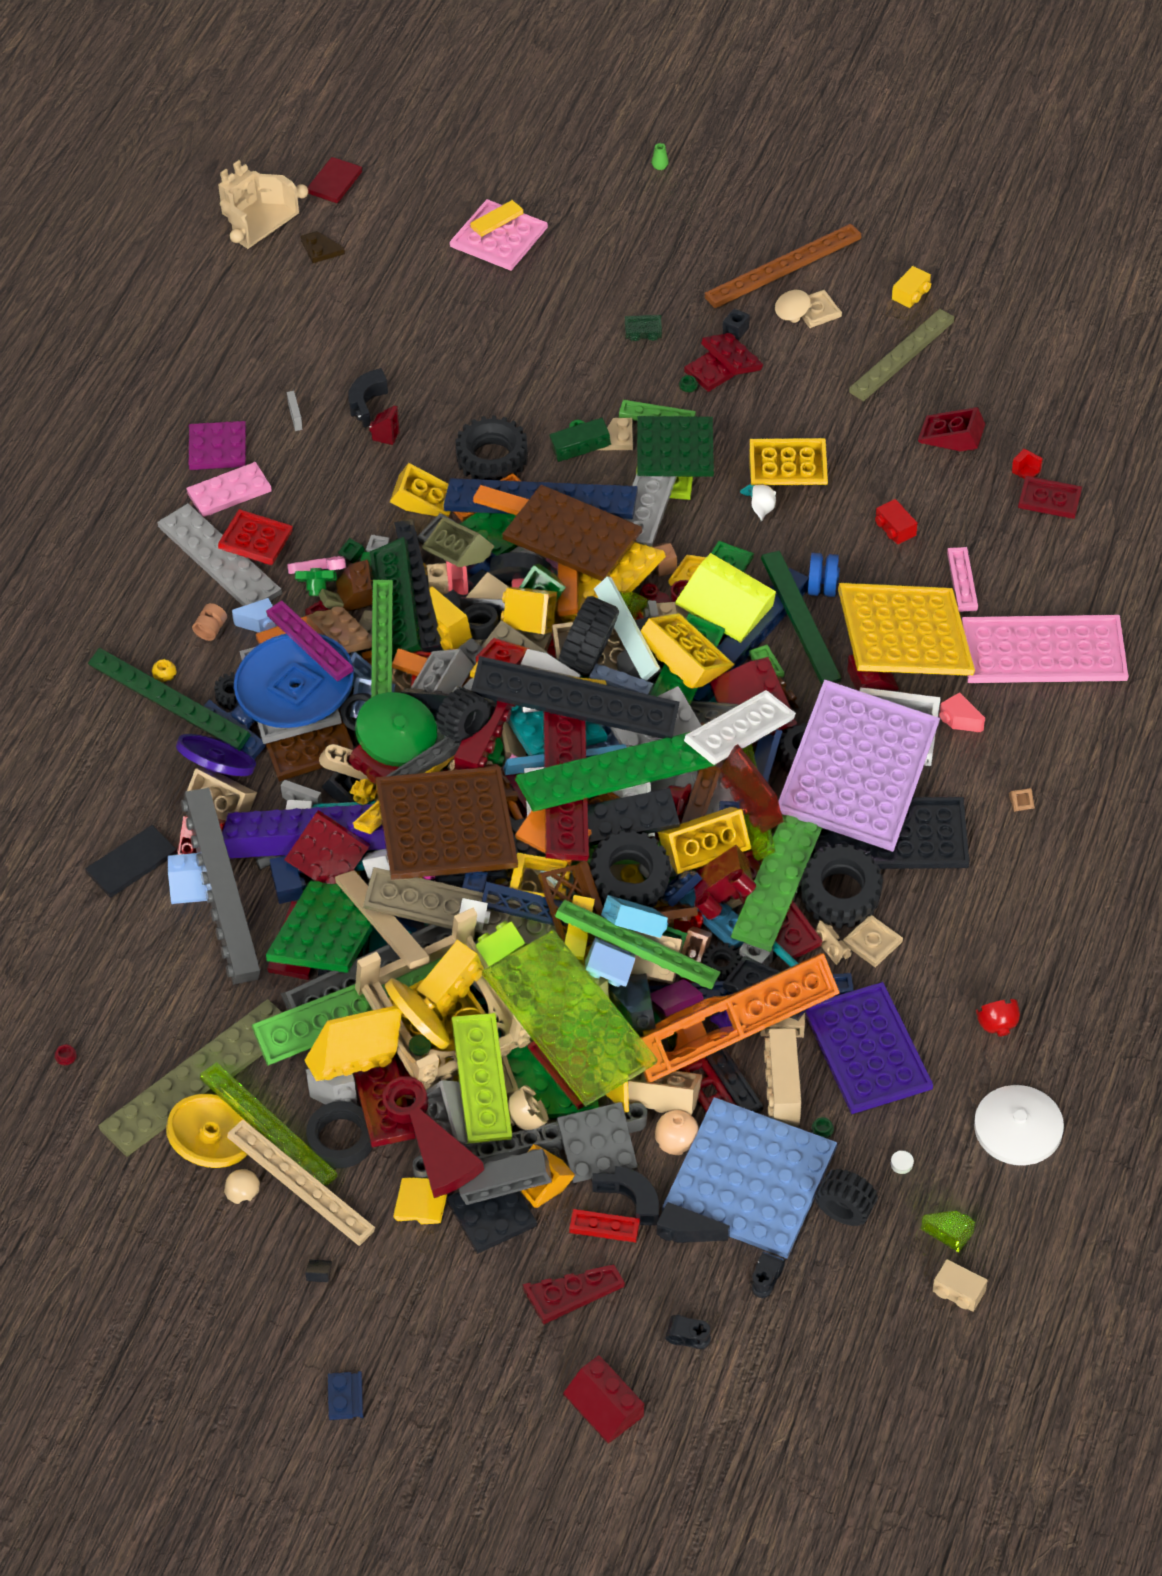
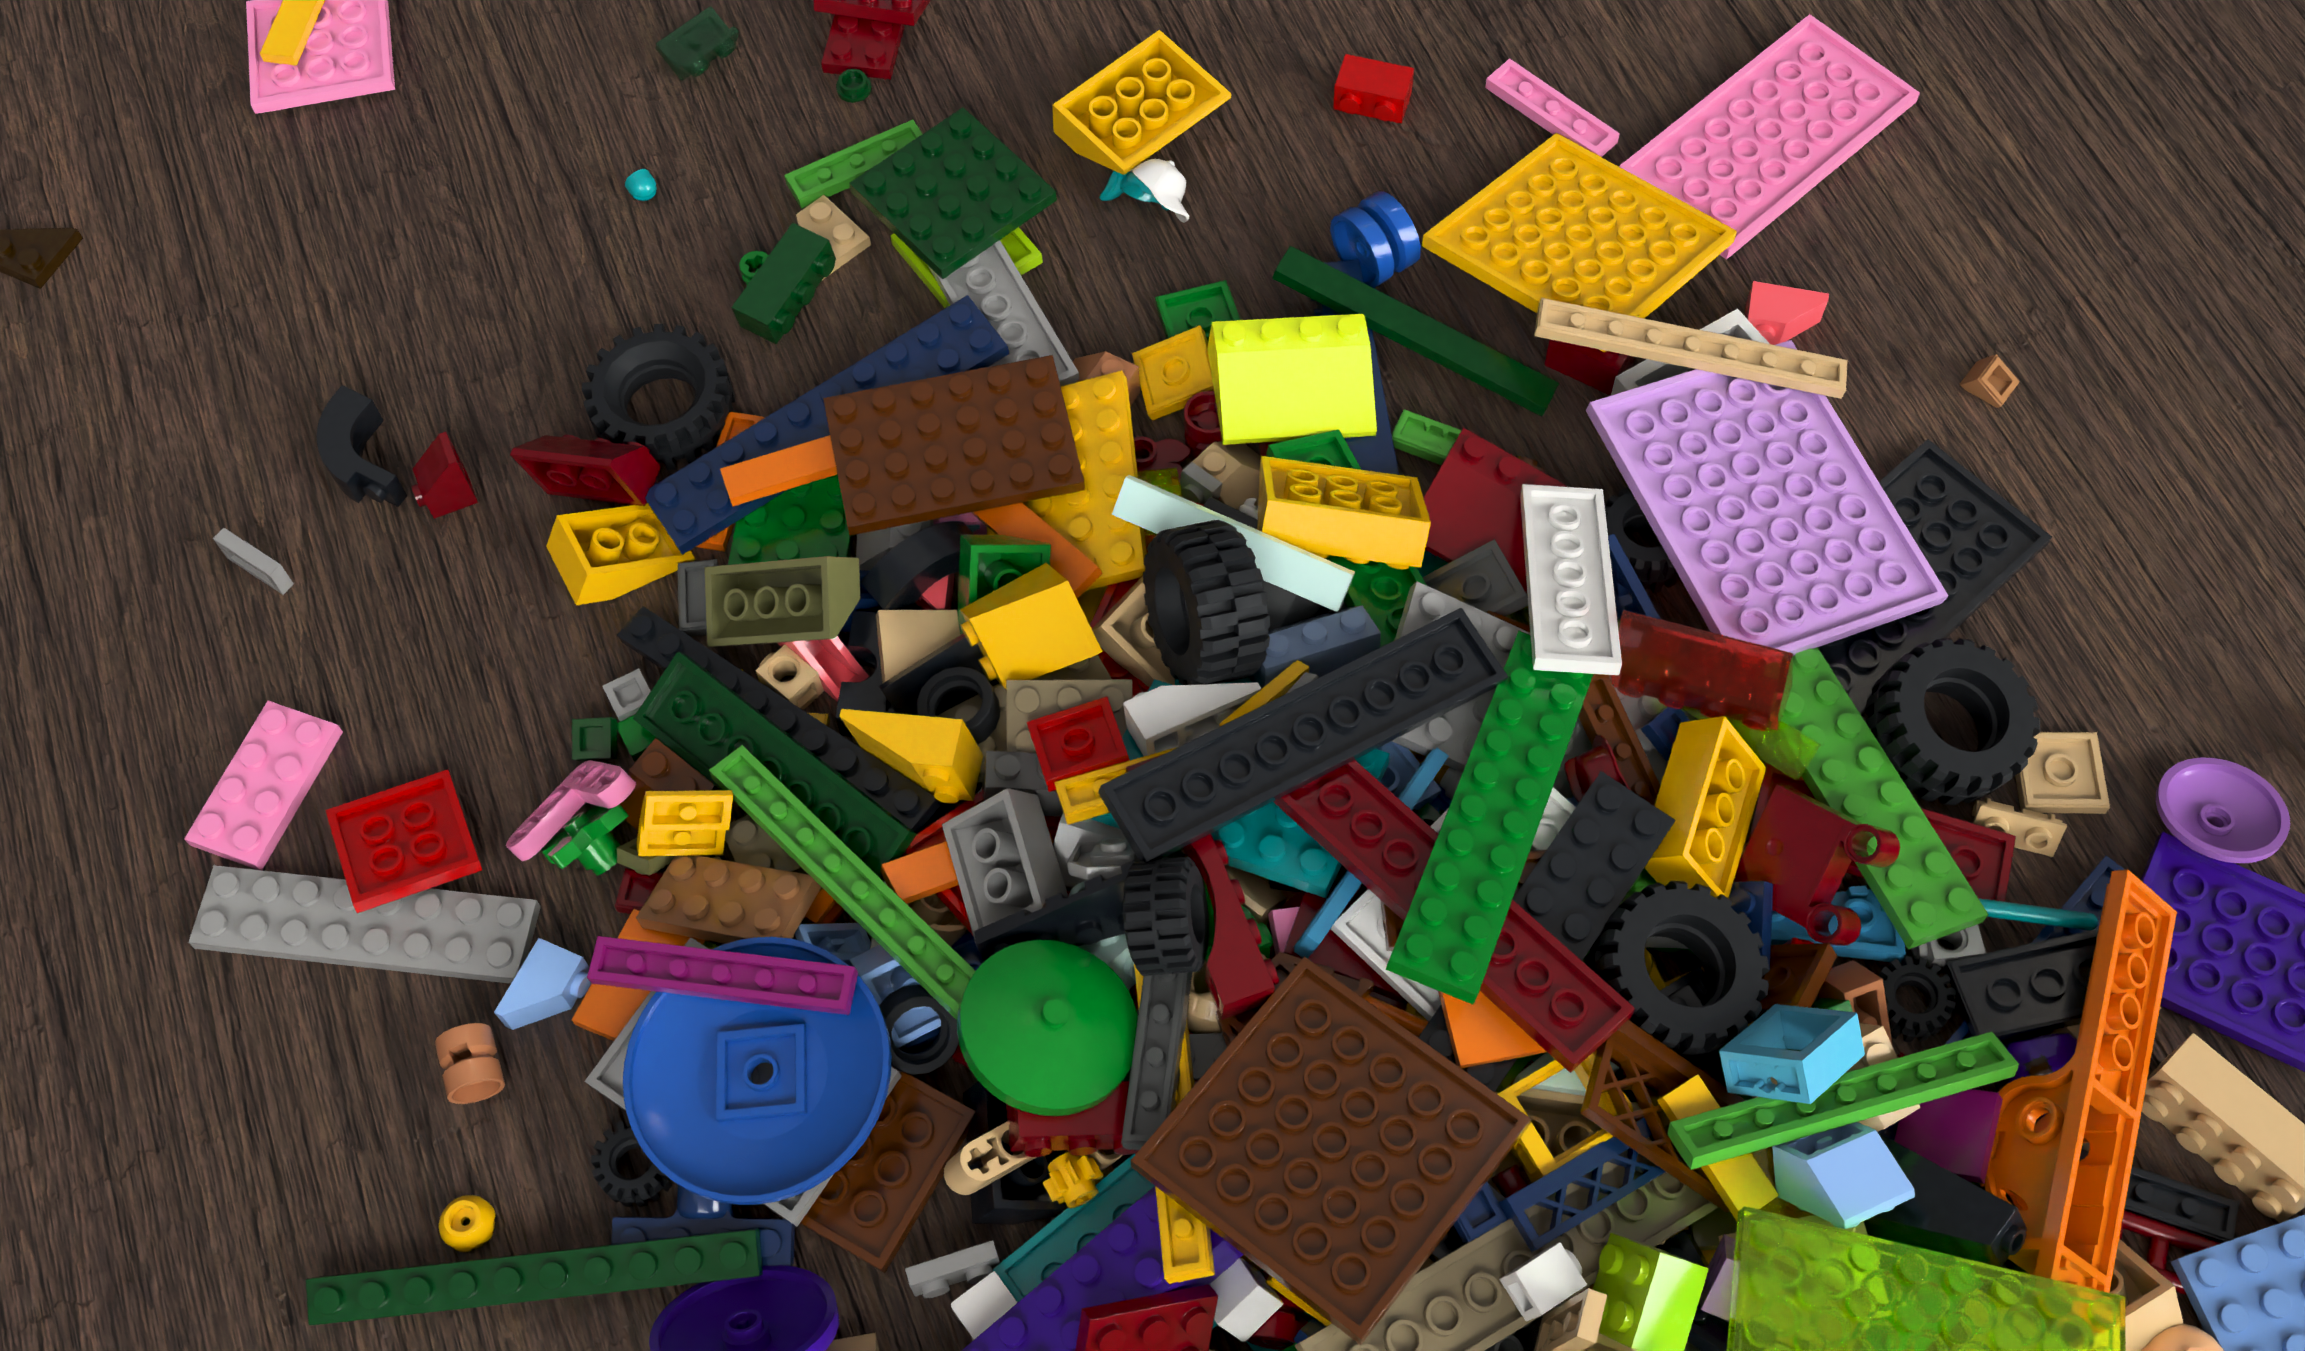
camera: 40 degrees left, 10 degrees up
magenta plate [189,421,246,470] -> none
none -> dark red slope [510,434,661,506]
none -> teal hinge [625,169,657,201]
none -> yellow slope [636,790,733,856]
none -> tan tile [1534,298,1848,399]
none -> medium lavender dish [2156,757,2290,863]

